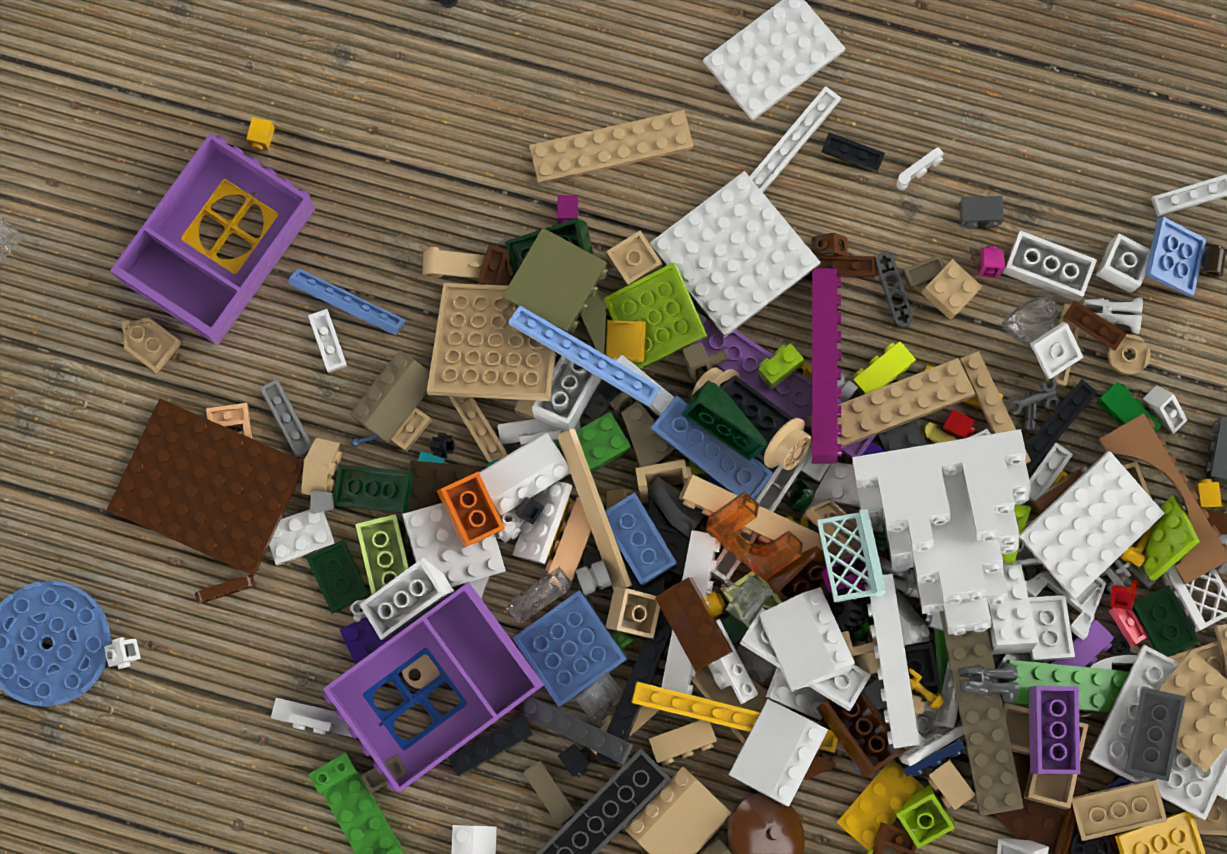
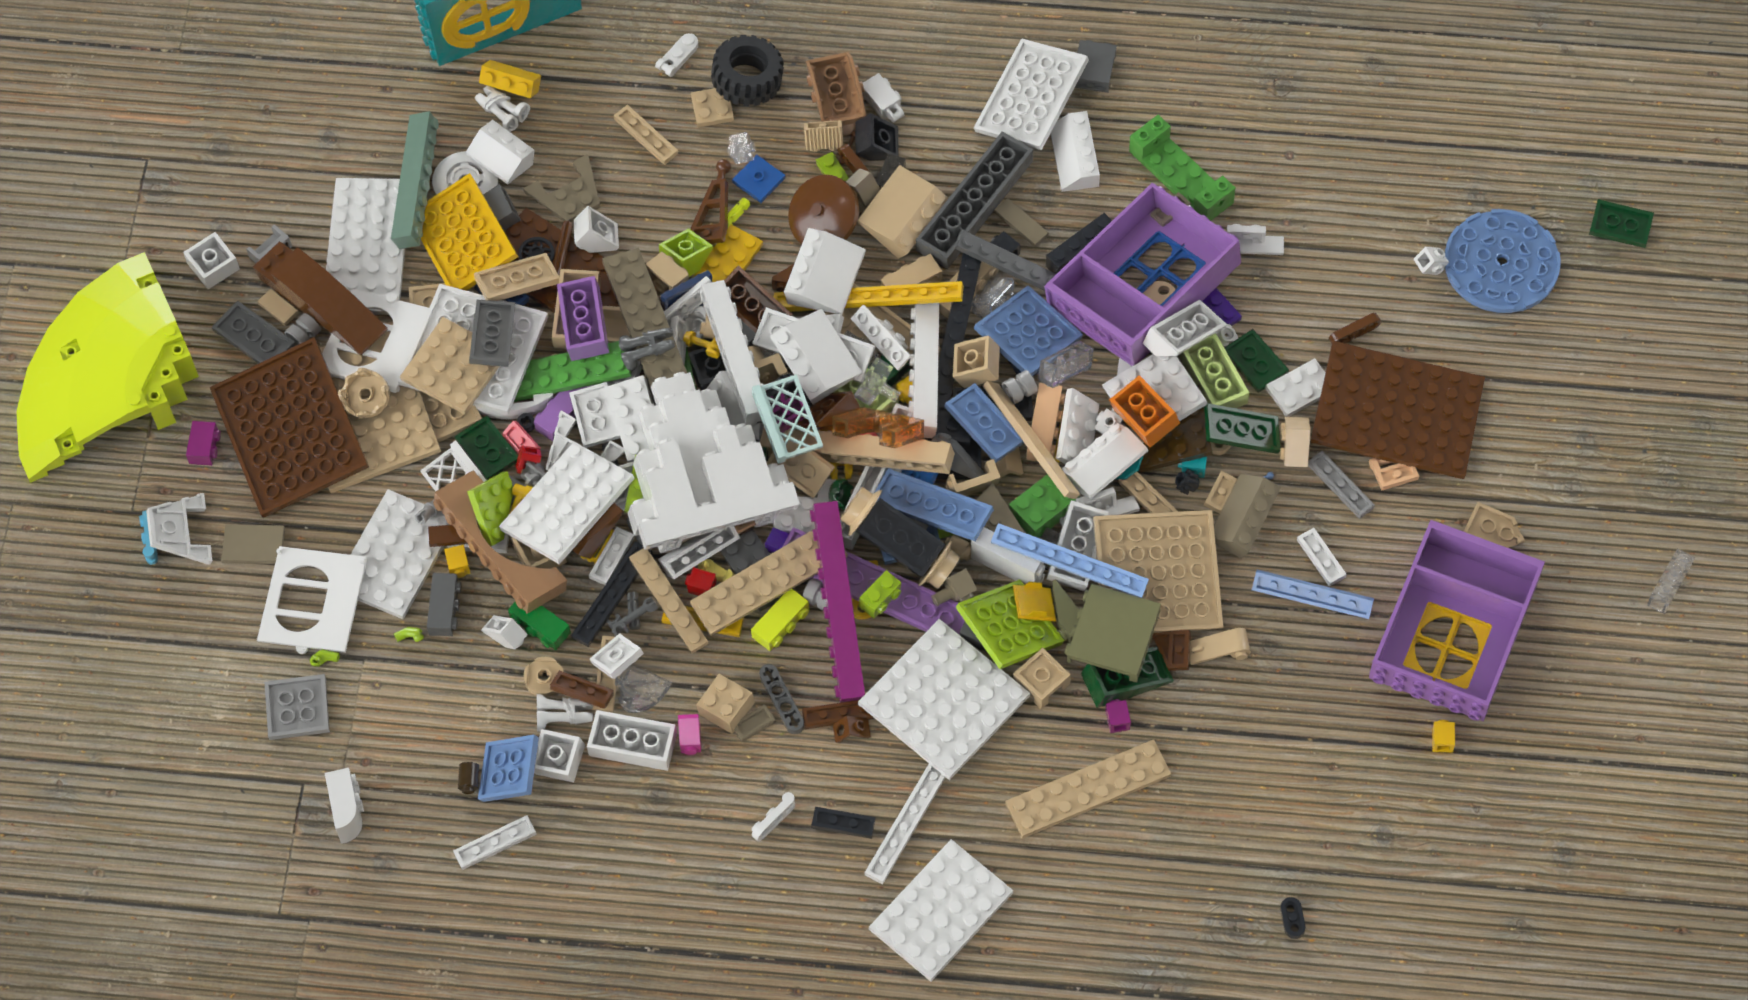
camera: 170 degrees right, 15 degrees down
light grey slope [310,490,334,514] -> none
black plate [515,497,544,524] -> none
reddish brown slope [655,577,733,672] -> none
dark green slope [682,380,768,461] -> none
dark grey brick [959,196,1004,229] -> none

